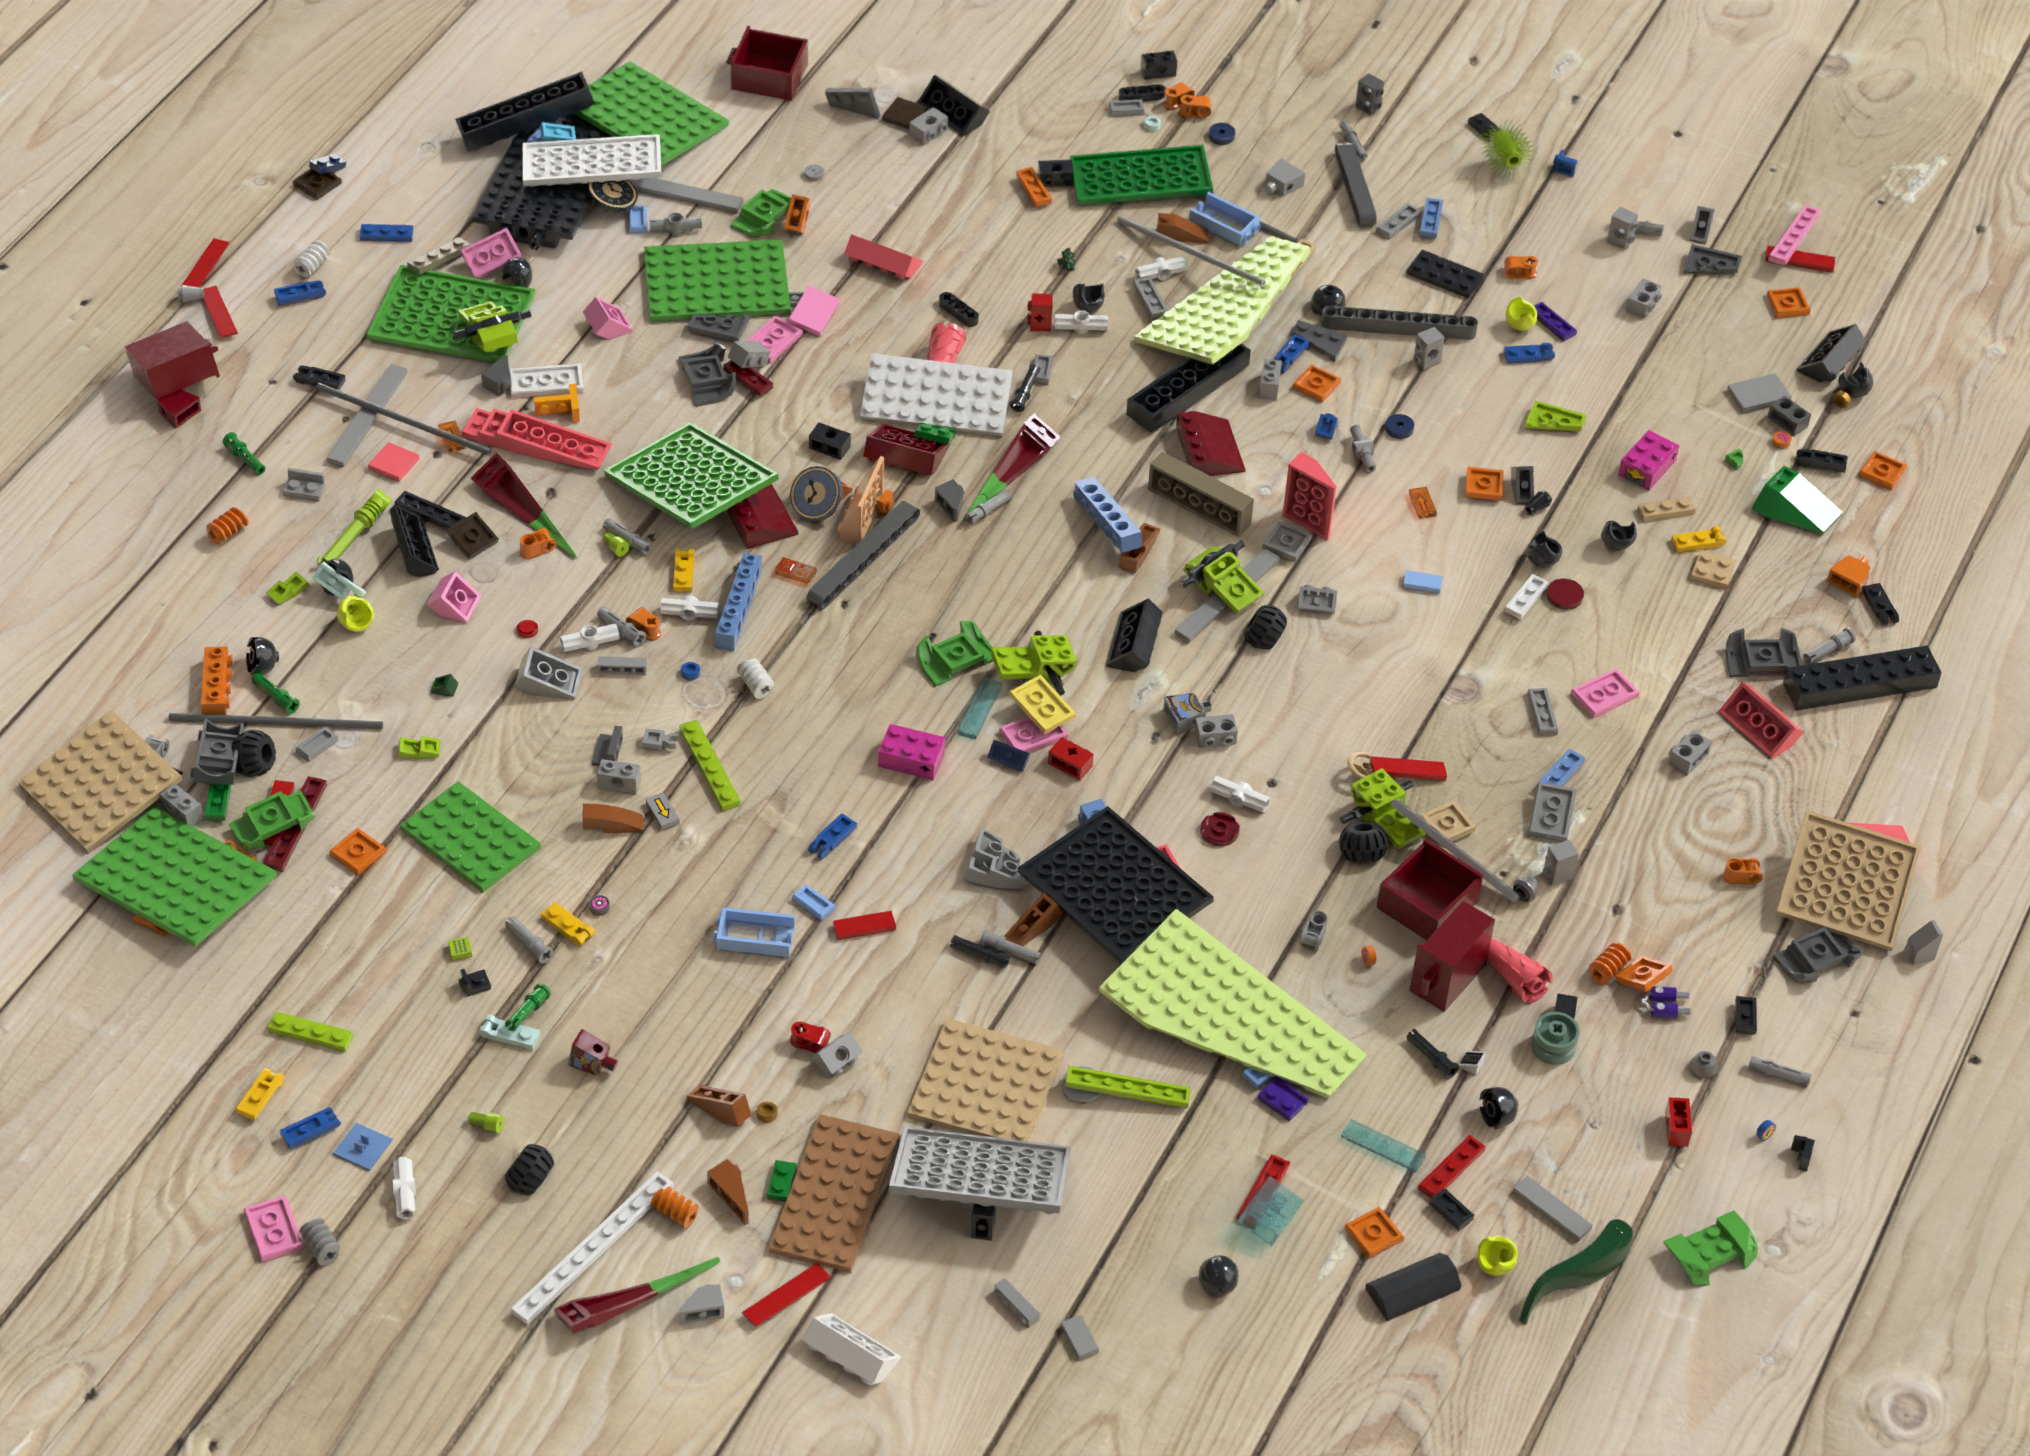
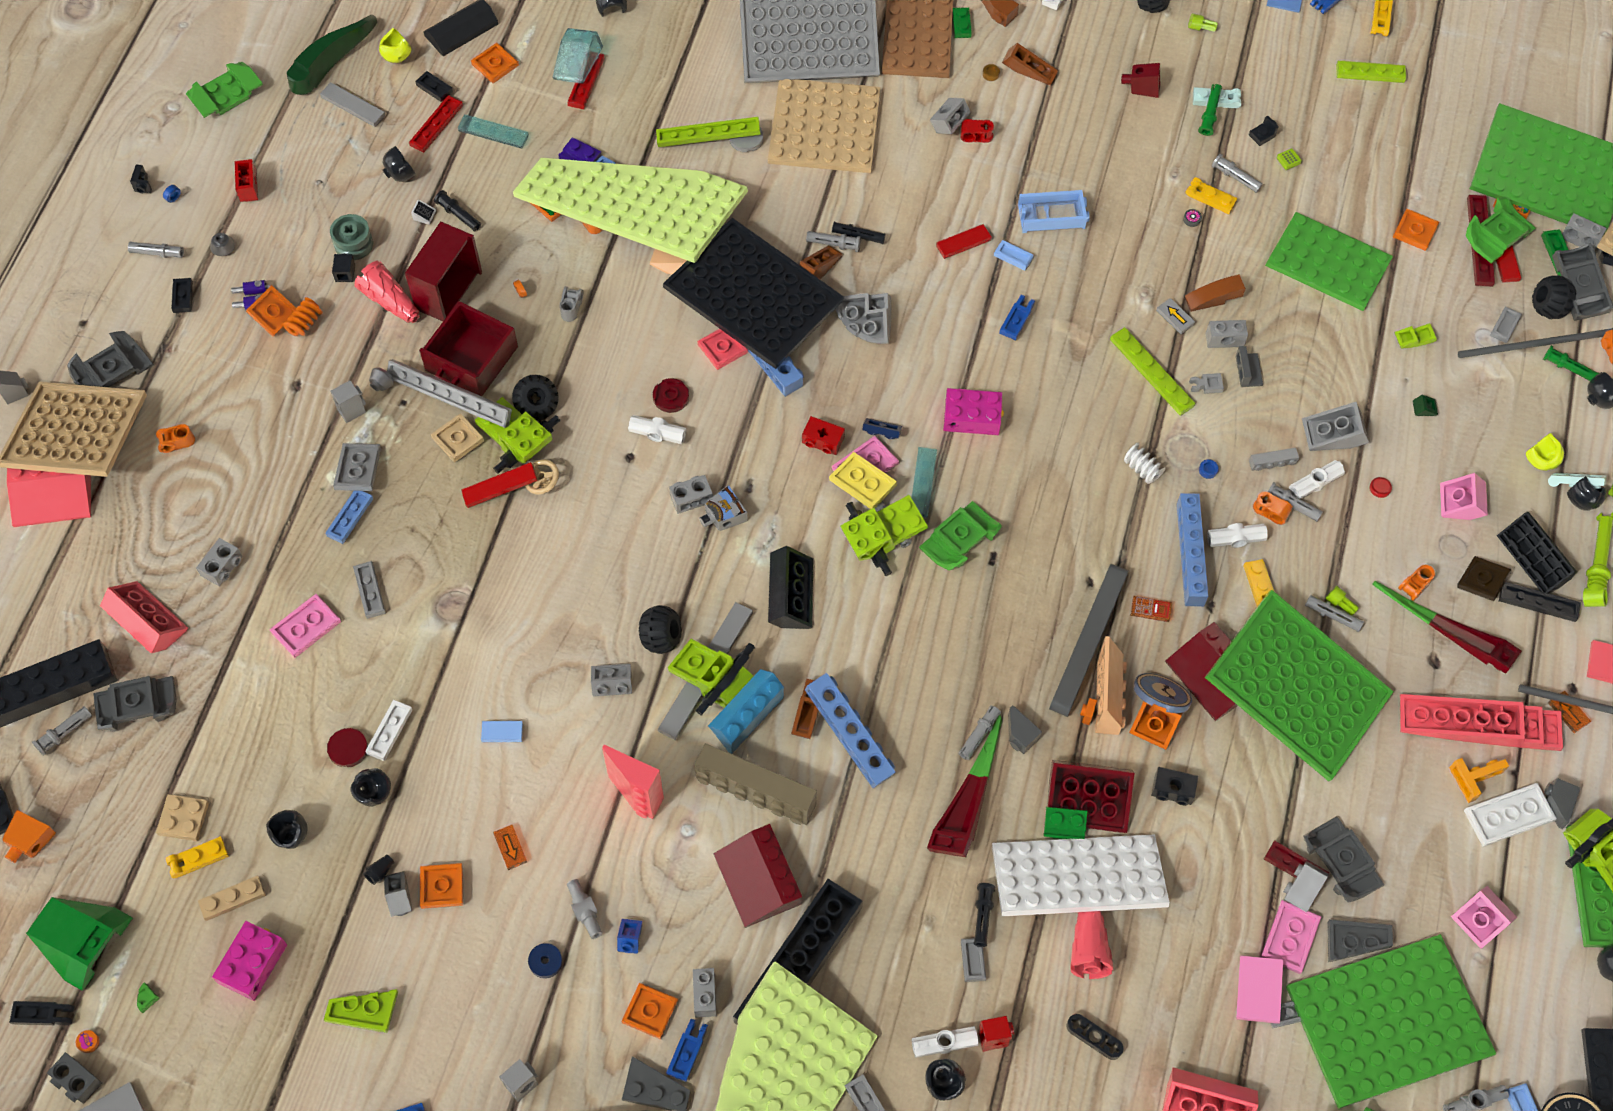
camera: 170 degrees right, 15 degrees up
light grey plate [1262,521,1312,562] -> none
none -> dark azure slope [708,669,784,754]

